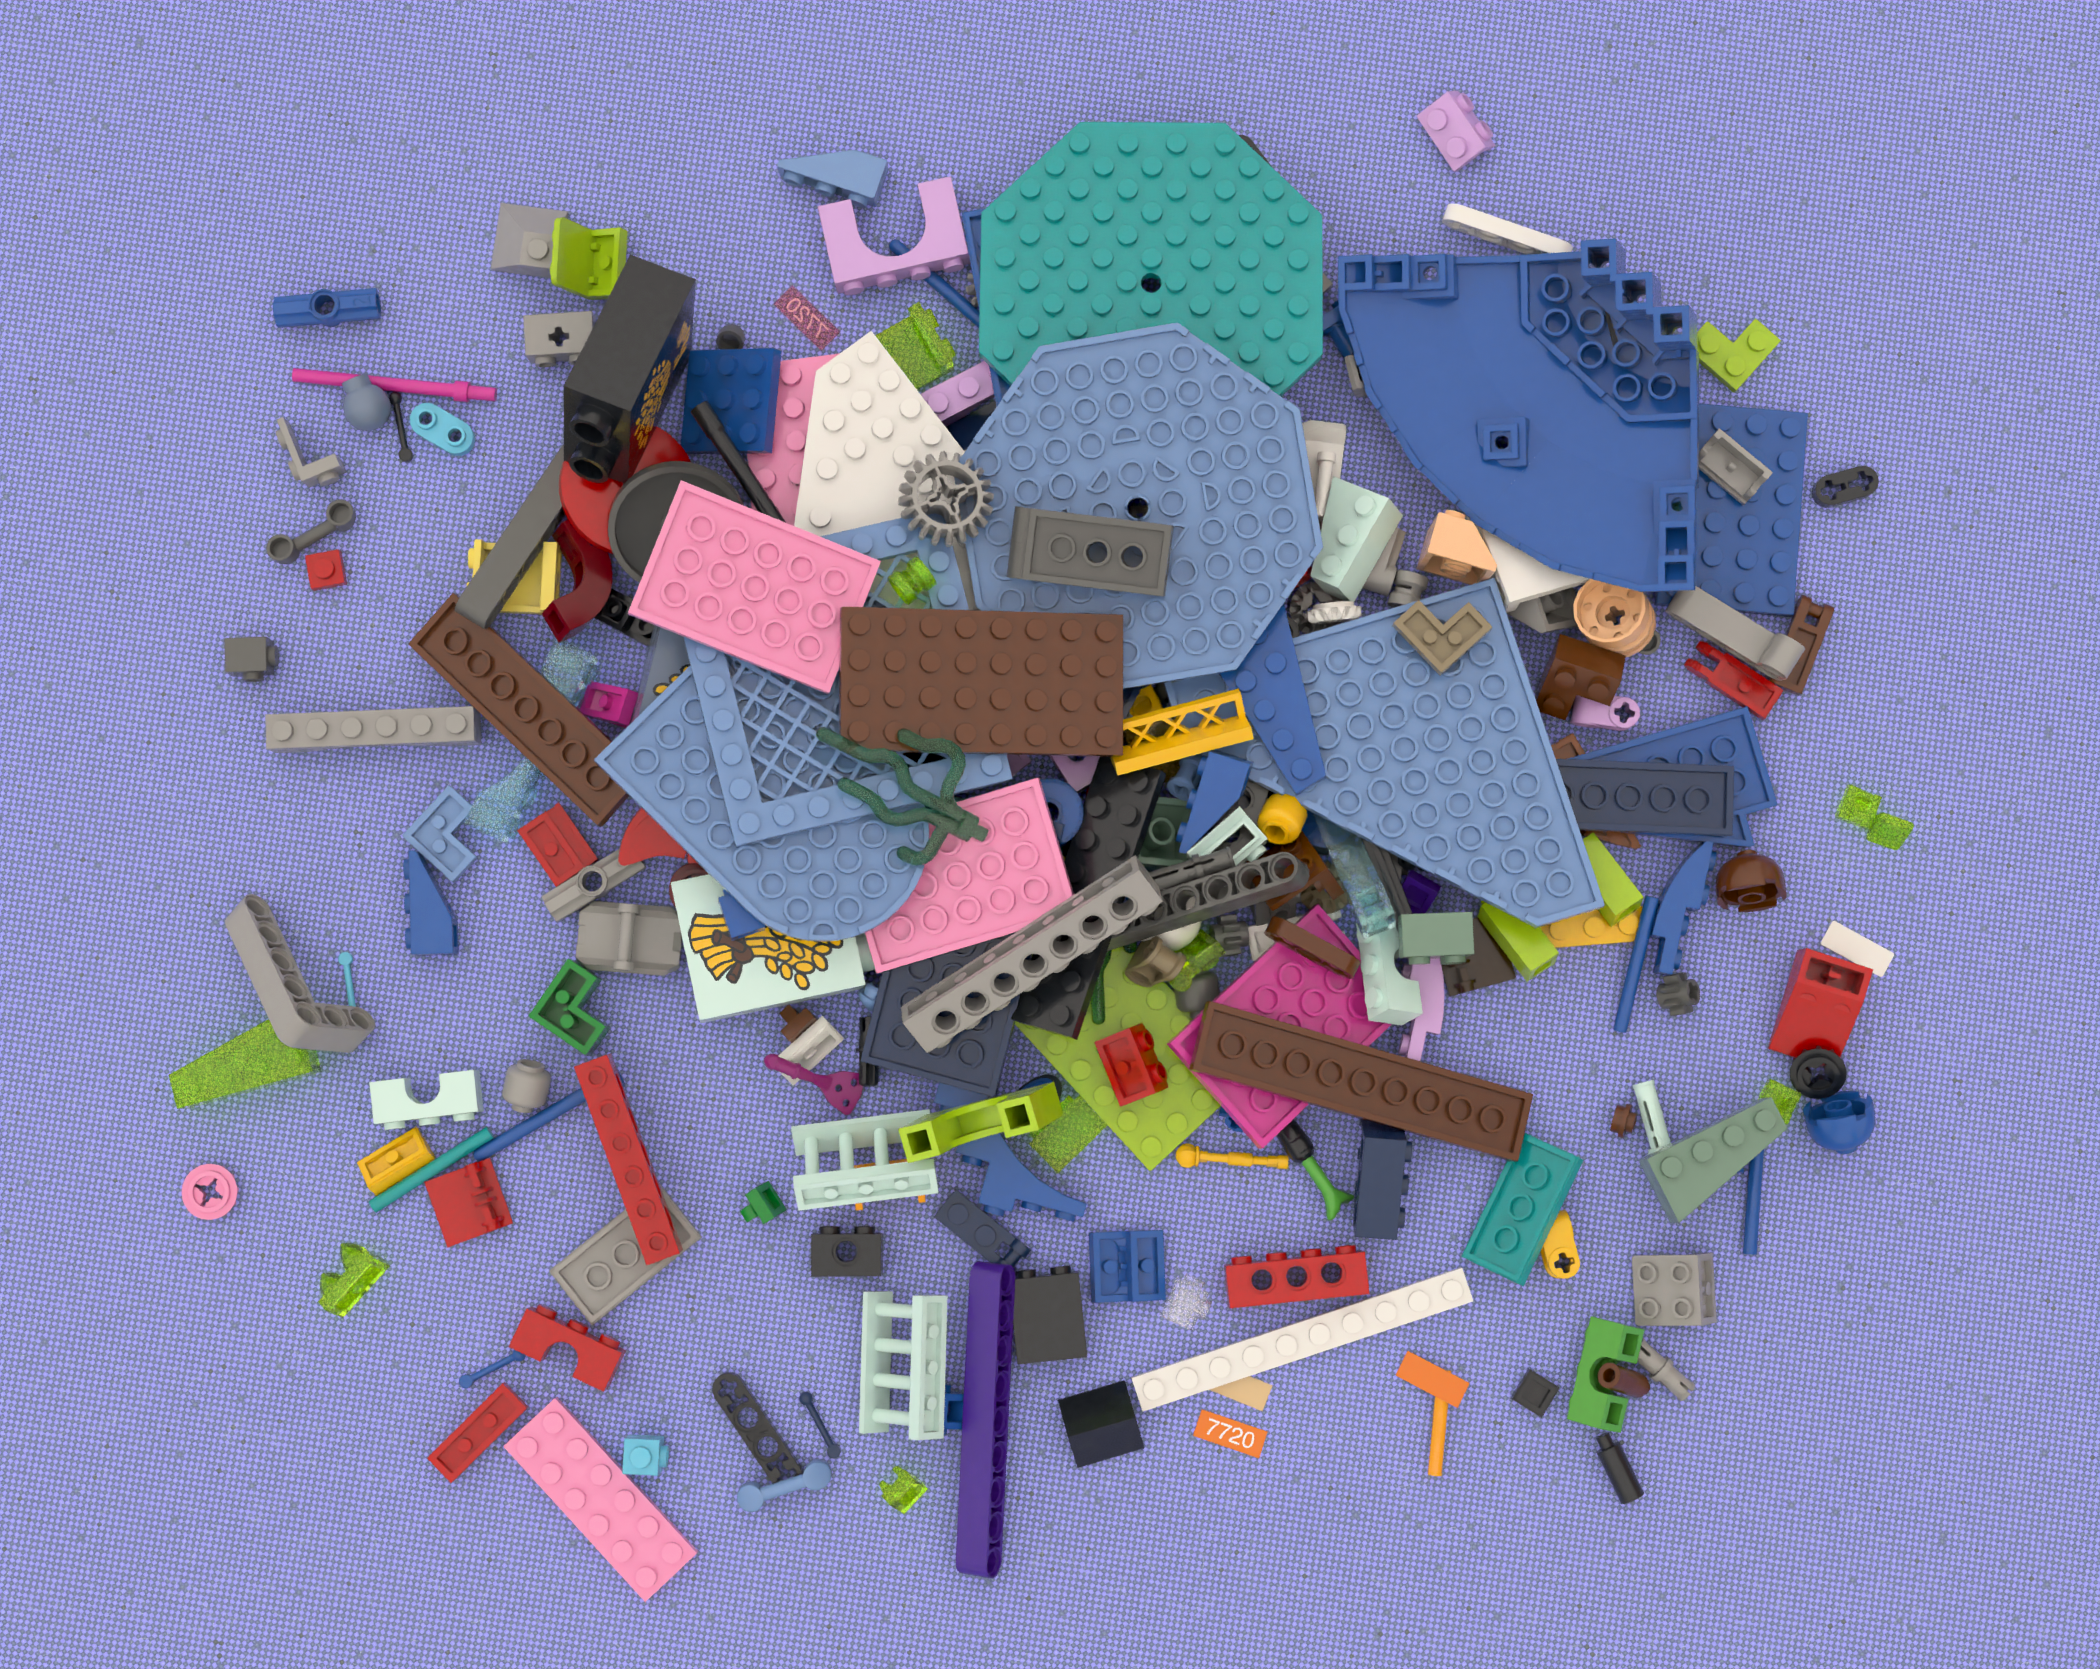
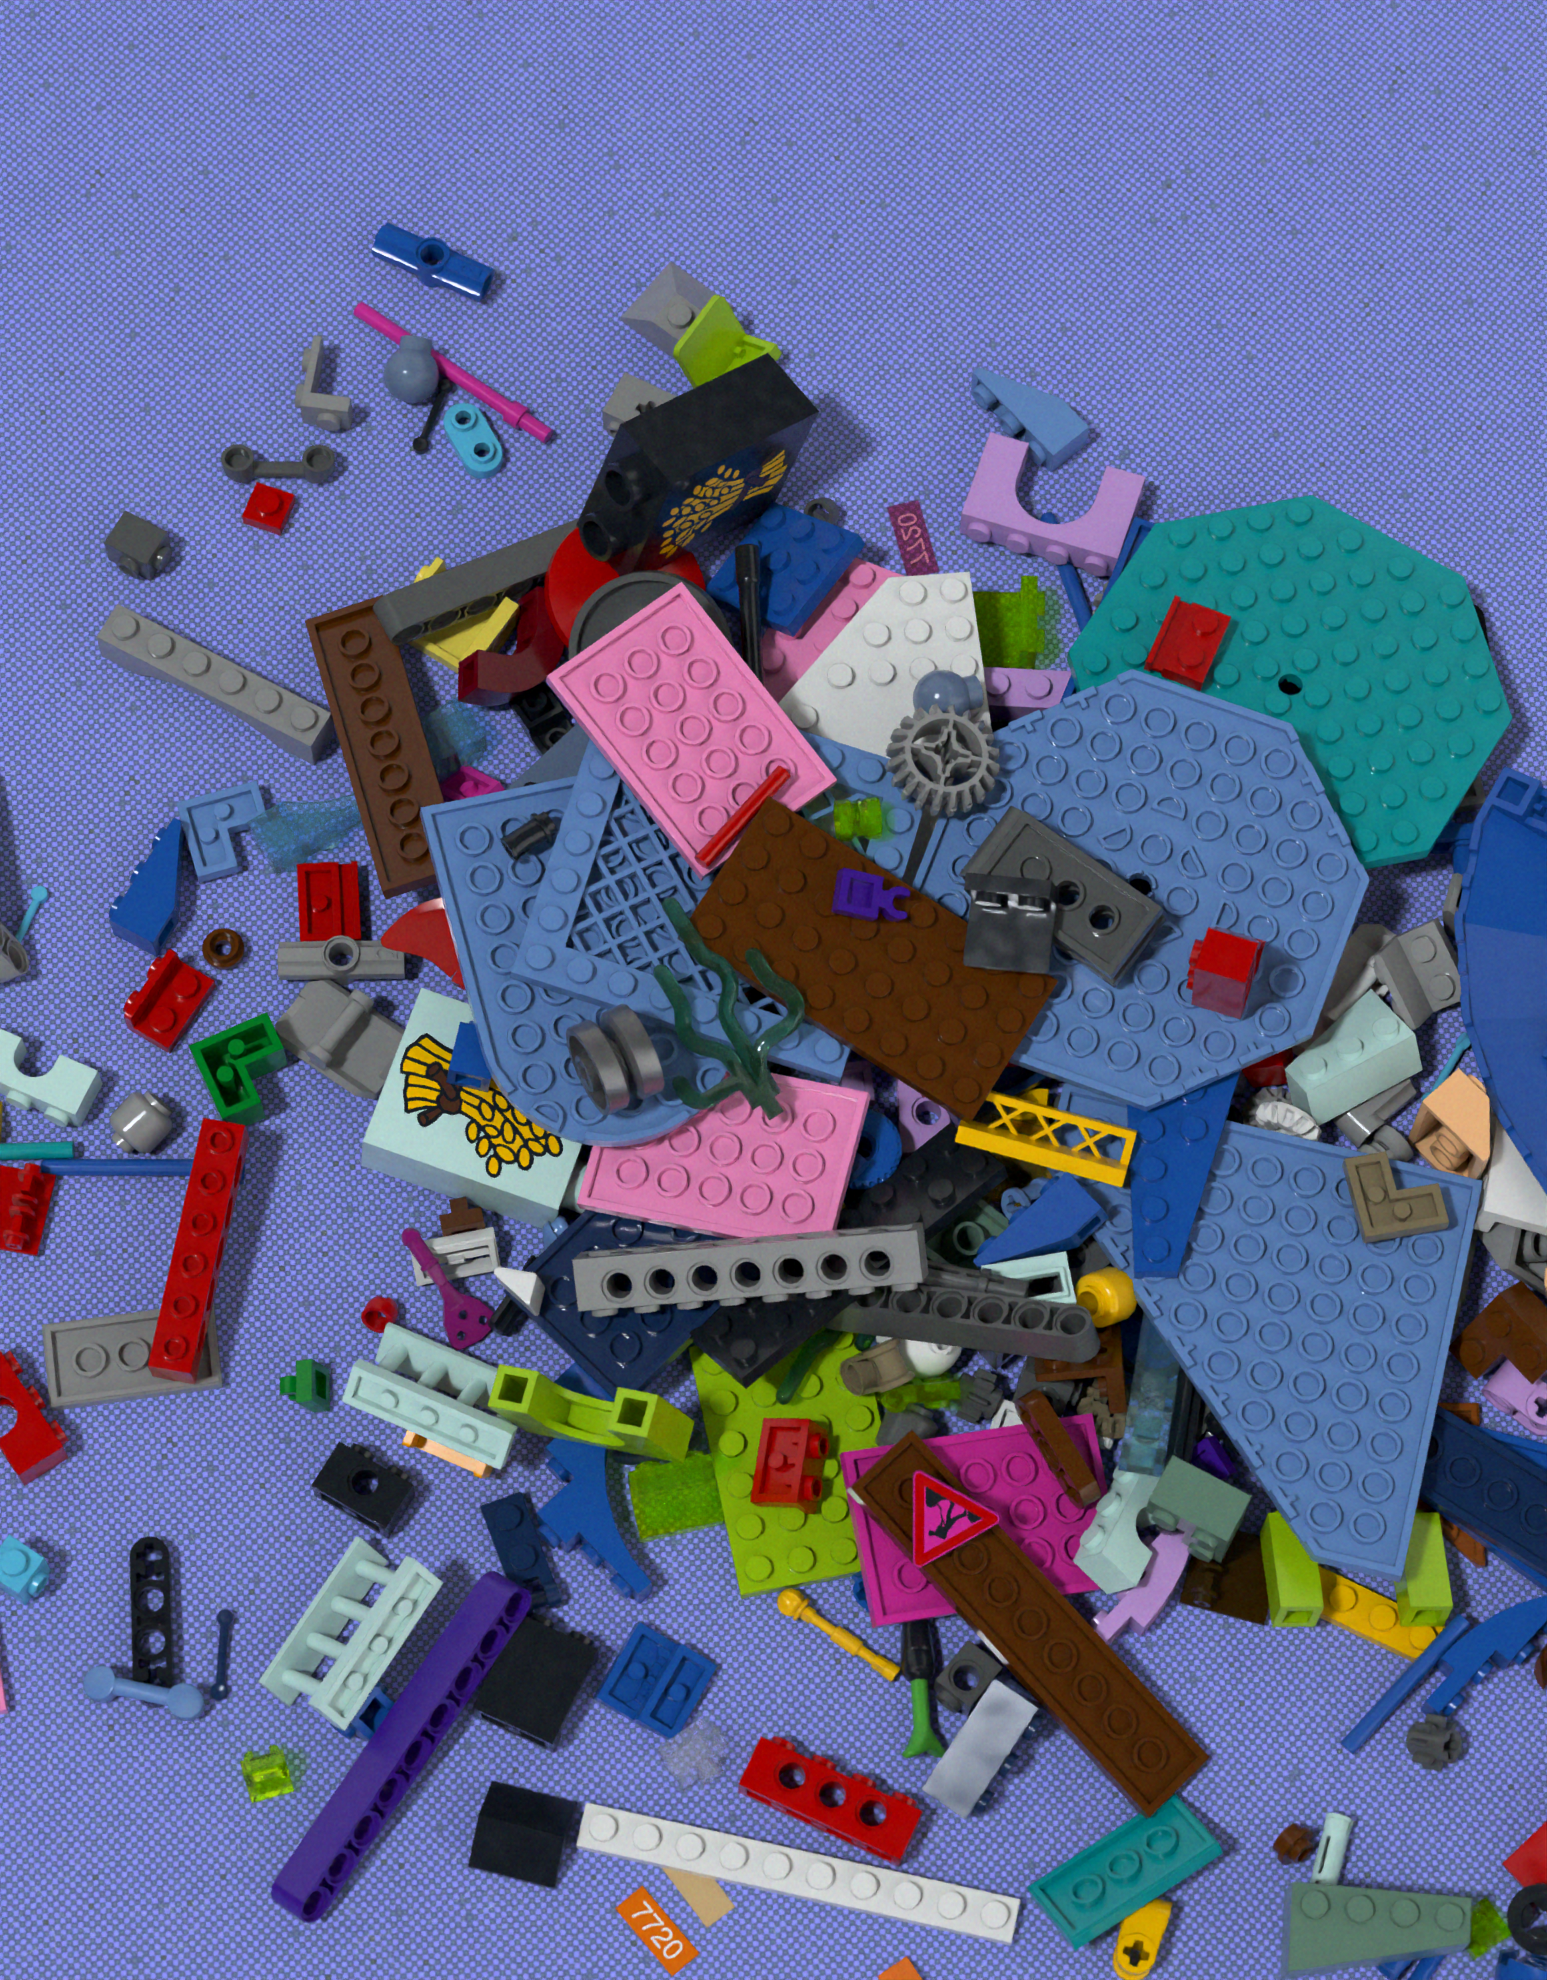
camera: 30 degrees right, 15 degrees down
none -> red bracket [123,949,216,1054]
none -> reddish brown plate [202,928,245,970]
none -> red hinge [361,1295,399,1333]
none -> white slope [494,1267,545,1316]
none -> black pin [500,811,558,862]
none -> flat silver wheel [566,1004,664,1116]
none -> red bar [694,766,791,869]
none -> dark purple plate [831,868,911,922]
none -> sand blue piece [913,670,983,717]
none -> piece [913,1470,999,1567]
none -> dark grey brick [934,1640,1003,1716]
none -> black bracket [963,873,1059,975]
none -> red plate [1144,595,1231,691]
none -> red wedge [1186,926,1266,1020]
none -> light grey bracket [1373,917,1461,1030]
none -> medium azure hinge [1421,1032,1471,1101]

